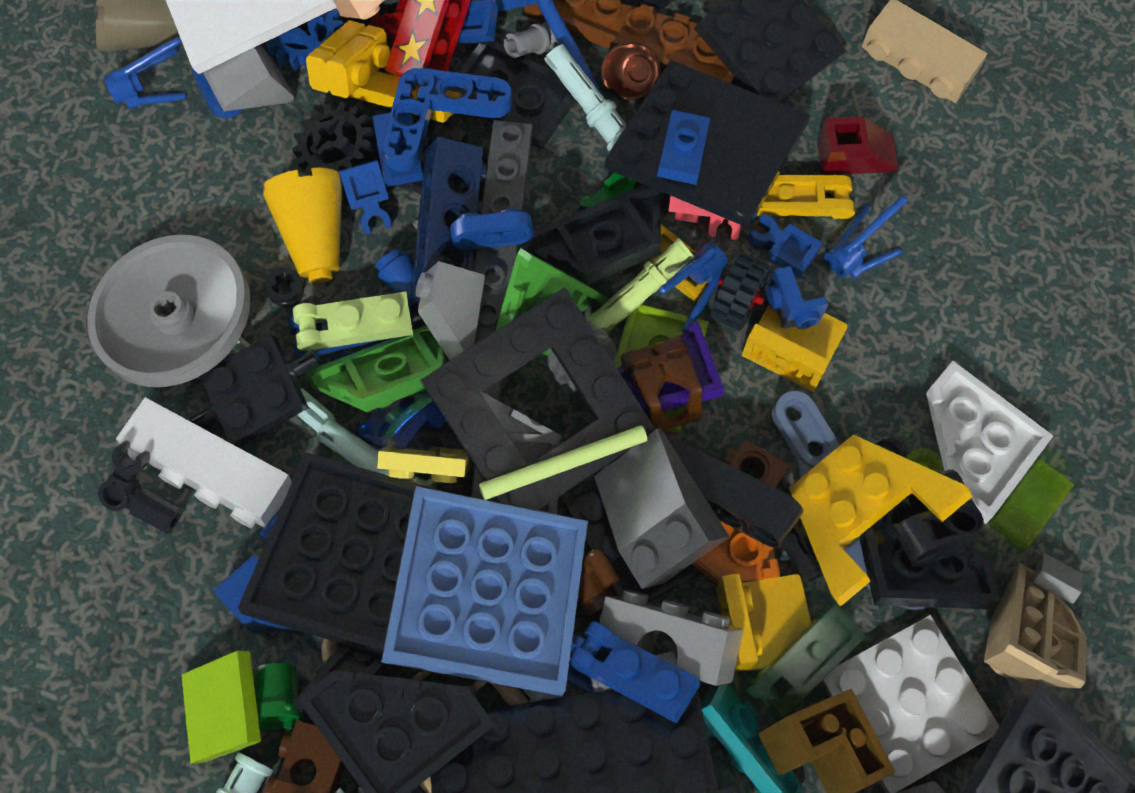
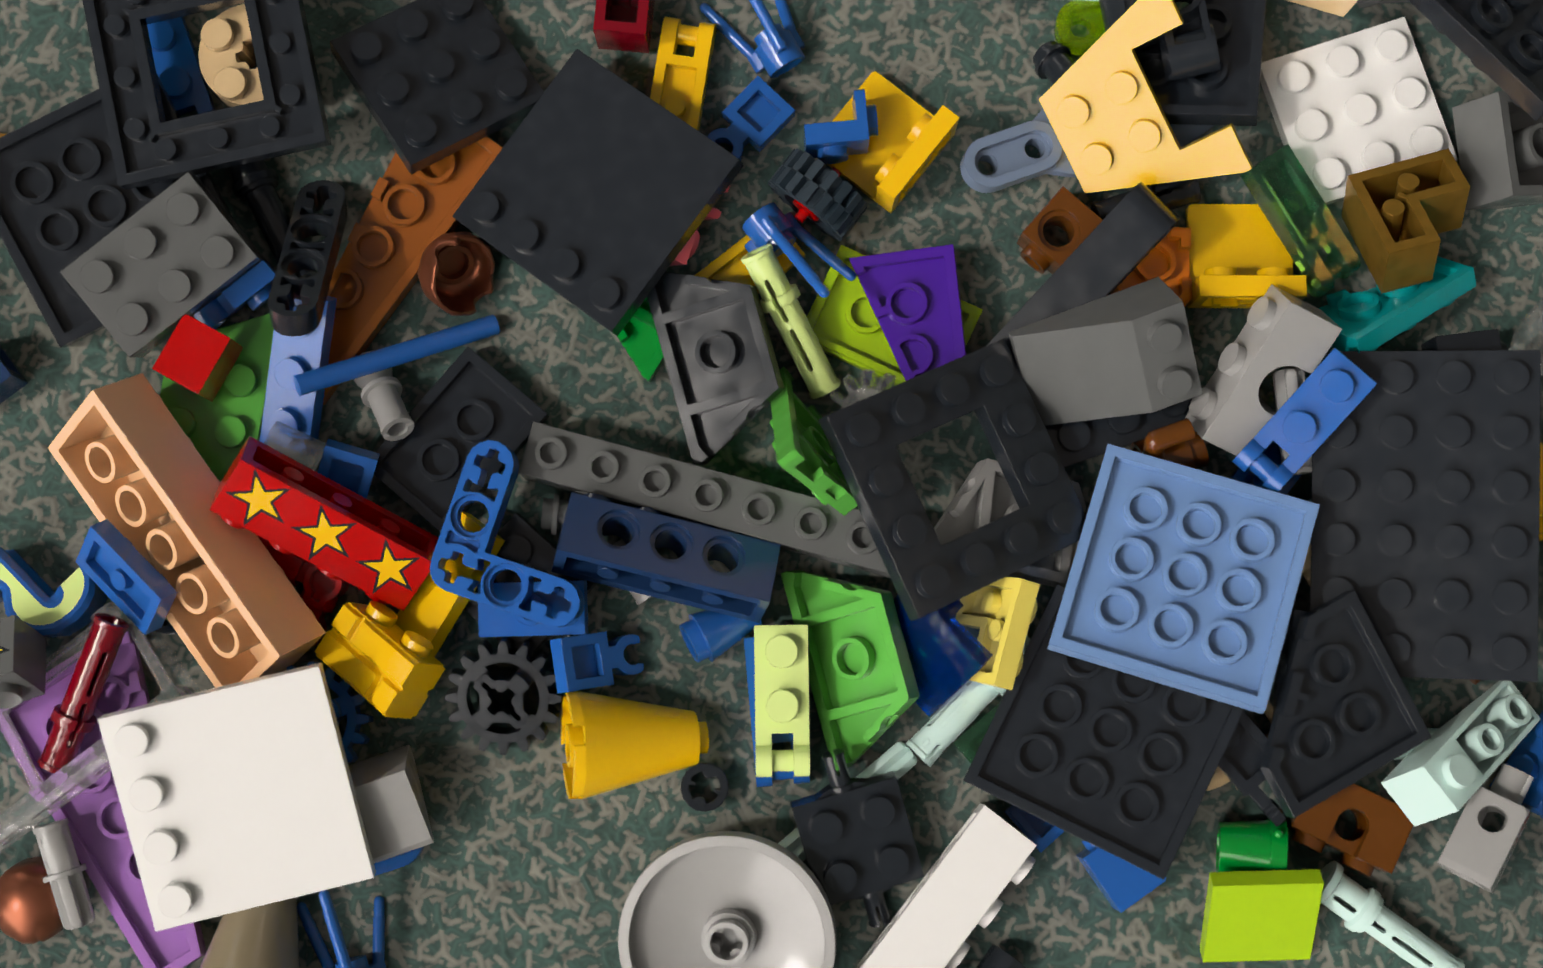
camera: 75 degrees left, 15 degrees up
light grey slope [416,261,485,361] -> none
blue plate [450,208,534,250] -> none
yellowish green bar [479,425,647,500] -> none
light aqua pin [544,44,627,152] -> none
reddish brown piece [621,336,702,431] -> none
blue plate [657,110,710,185] -> none

